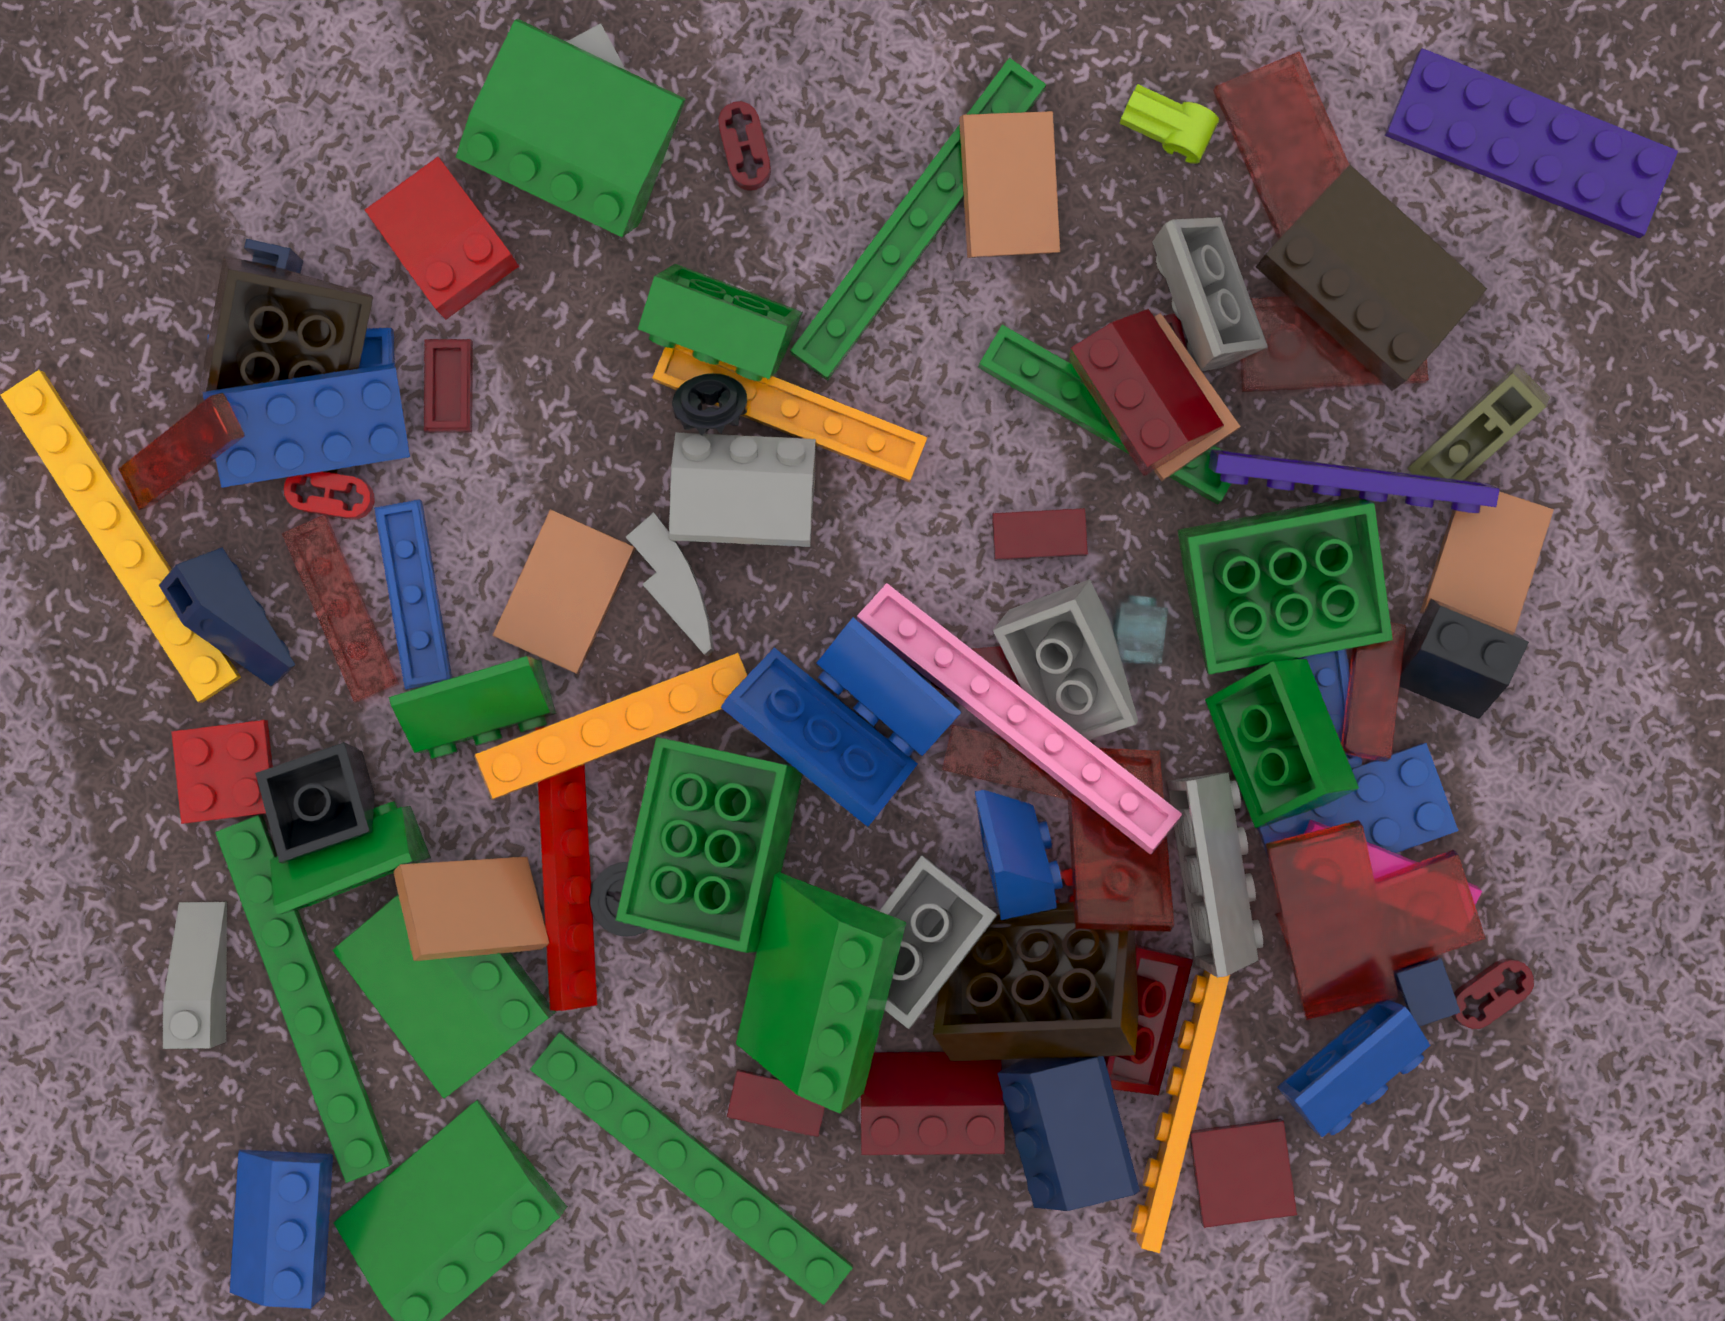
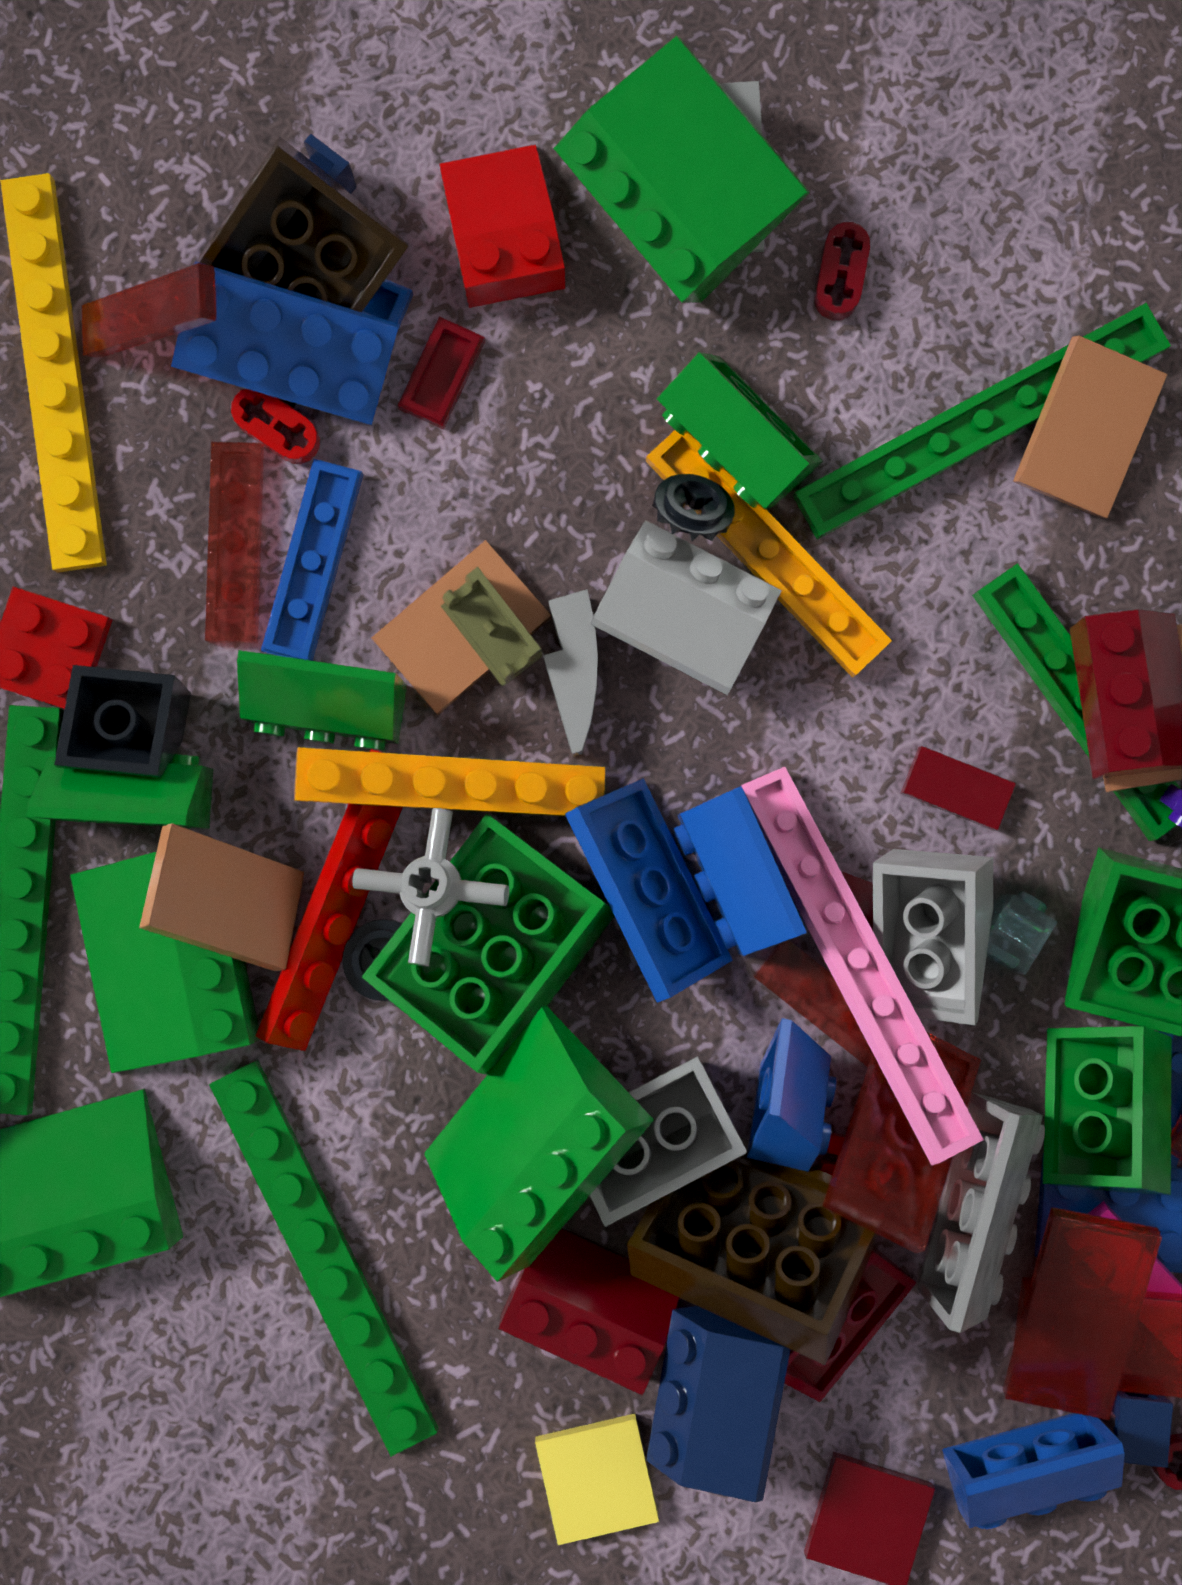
camera: 20 degrees right, 0 degrees up
dark blue slope [159,547,295,686] -> none
dark red tile [727,1069,825,1137] -> none
light orange plate [1131,970,1230,1253] -> none
none -> light grey bar [352,808,509,966]
none -> olive hinge [441,567,543,687]
none -> light yellow tile [535,1413,659,1545]

